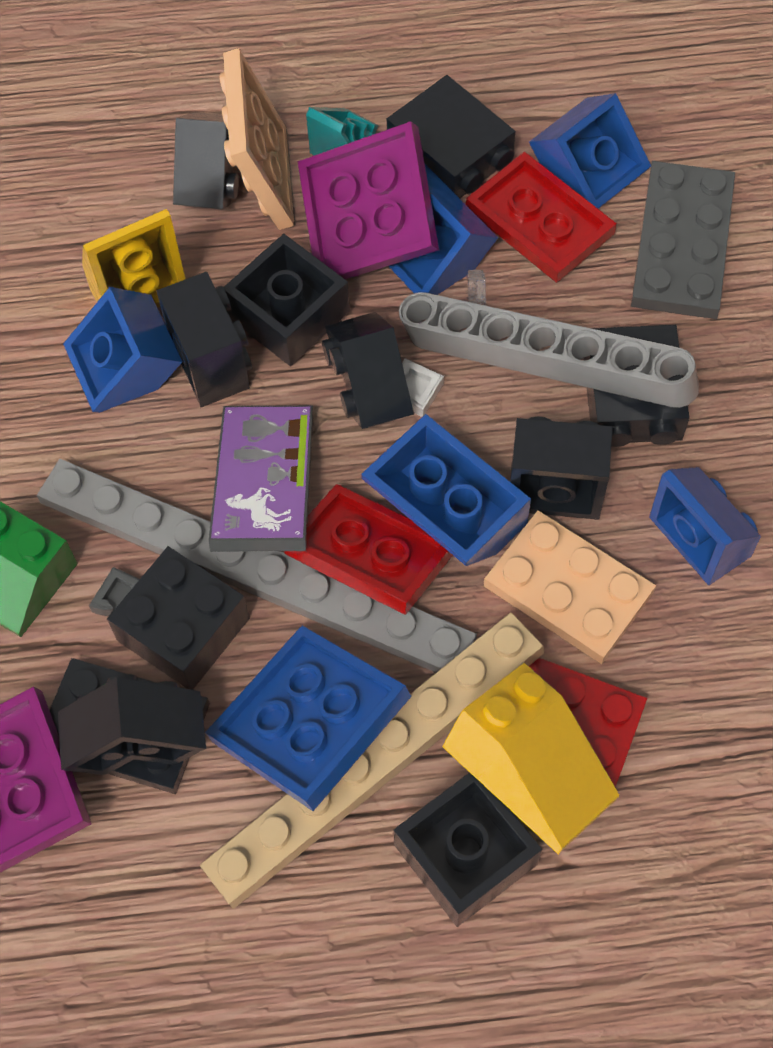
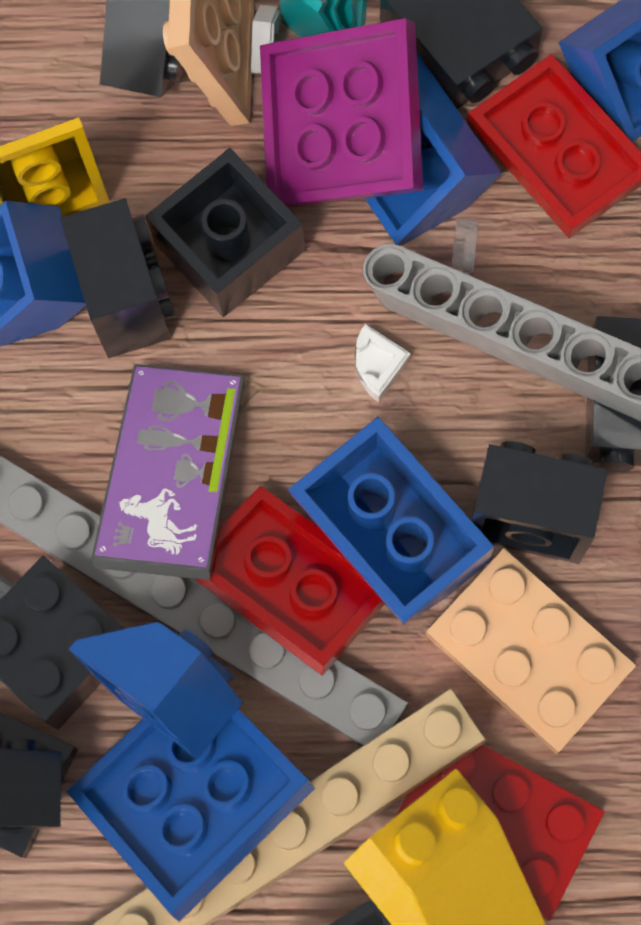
camera: 10 degrees right, 10 degrees up
black brick [322,312,414,429] -> none
none -> blue slope [68,622,243,759]
none -> white tile [251,5,280,73]

